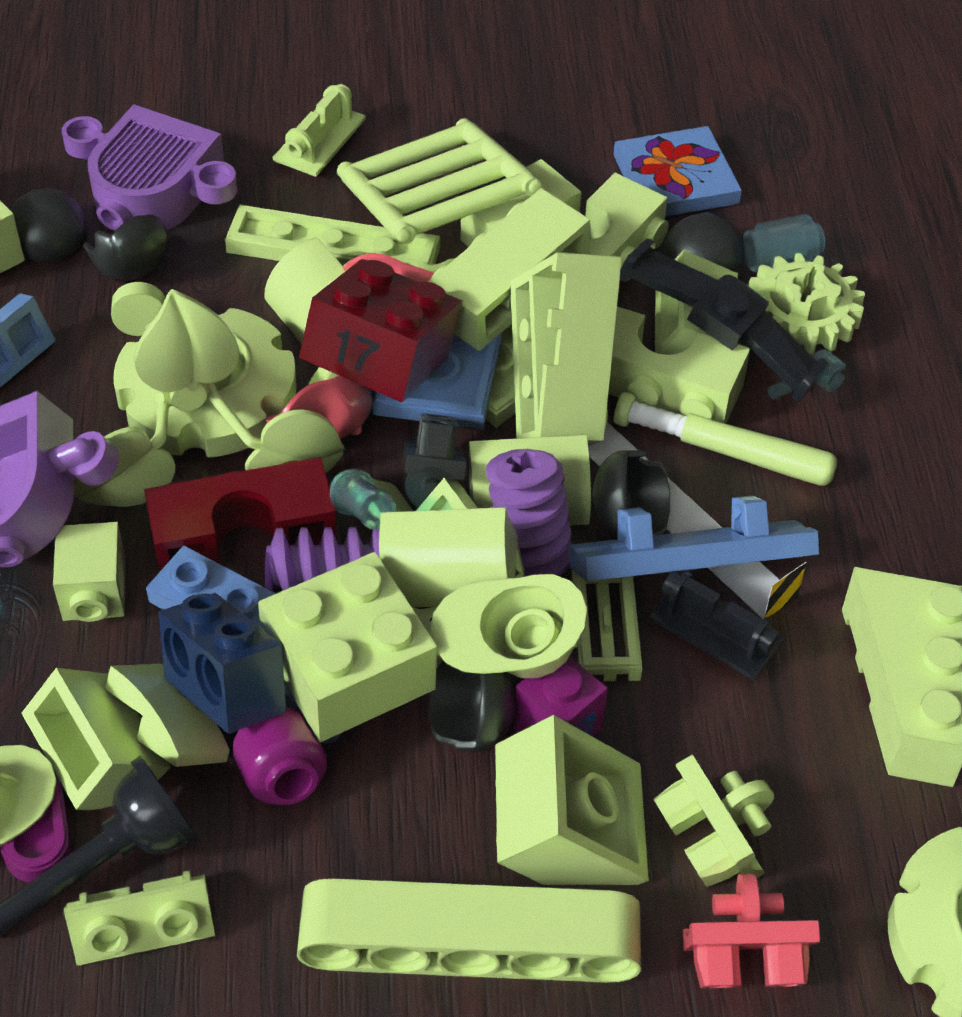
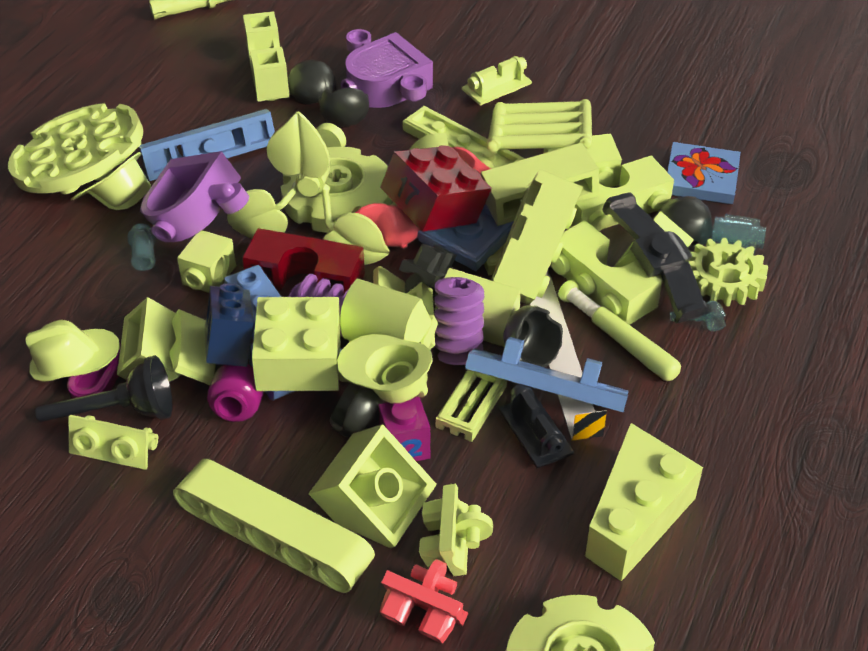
camera: 30 degrees right, 5 degrees down
clear light blue pin [330,469,396,529] -> none

